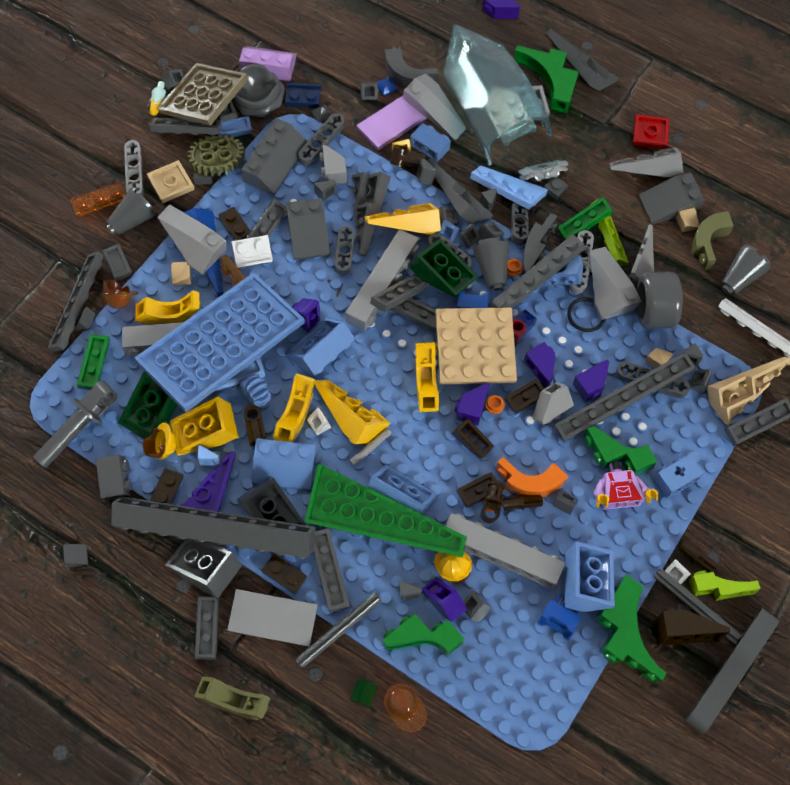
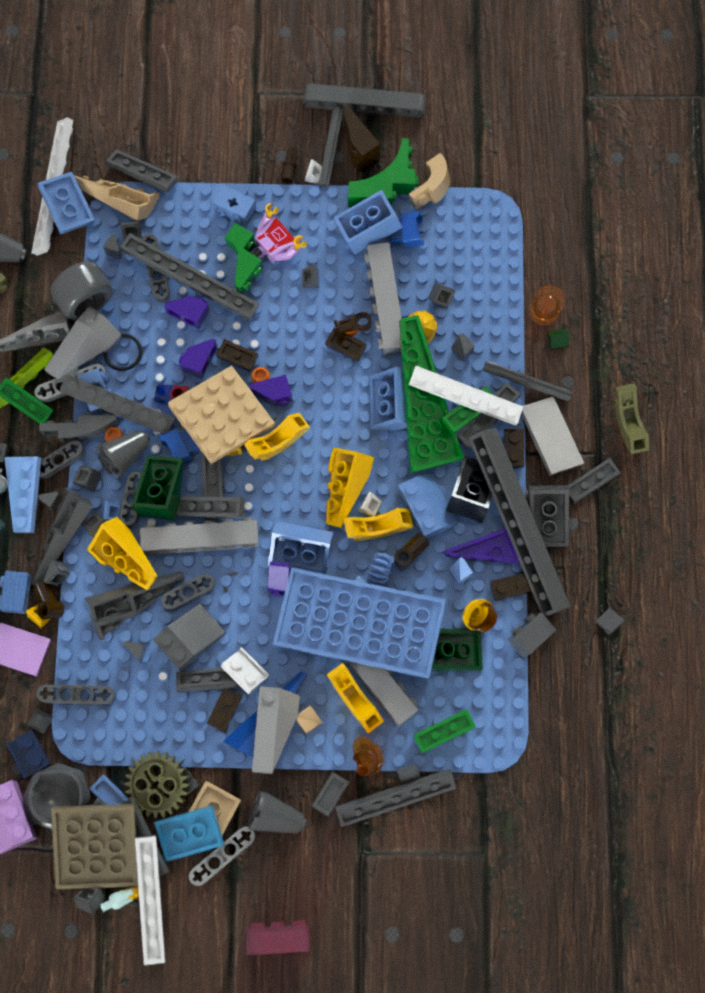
camera: 120 degrees left, 10 degrees up
dark grey piece [33,381,117,468] -> none
clear orange plate [70,182,126,217] -> none
yellow slope [170,397,239,456] -> none
clear orange plate [220,254,246,286] -> none
dark grey slope [242,118,307,195] -> none
light grey slope [320,145,347,184] -> none
light grey piece [349,428,392,466] -> none
green arch [382,614,465,657] -> none
dark purple slope [421,577,467,622] -> none
dark brown slope [451,418,494,460] -> none
dark grey slope [460,223,481,248] -> none
orange arch [496,457,569,498] -> none
dark brown axle [502,495,543,511] -> none
light grey slope [532,381,574,425] -> none
tan slope [645,348,674,369] -> none
lime slope [689,570,760,601] -> none
none -> medium blue plate [37,172,95,235]
none -> white plate [135,836,165,965]
none -> dark azure tile [154,805,224,862]
none -> clear pink brick [246,920,311,955]
none -> tan arch [409,153,450,210]
none -> white plate [409,366,523,426]
none -> green plate [441,386,493,435]

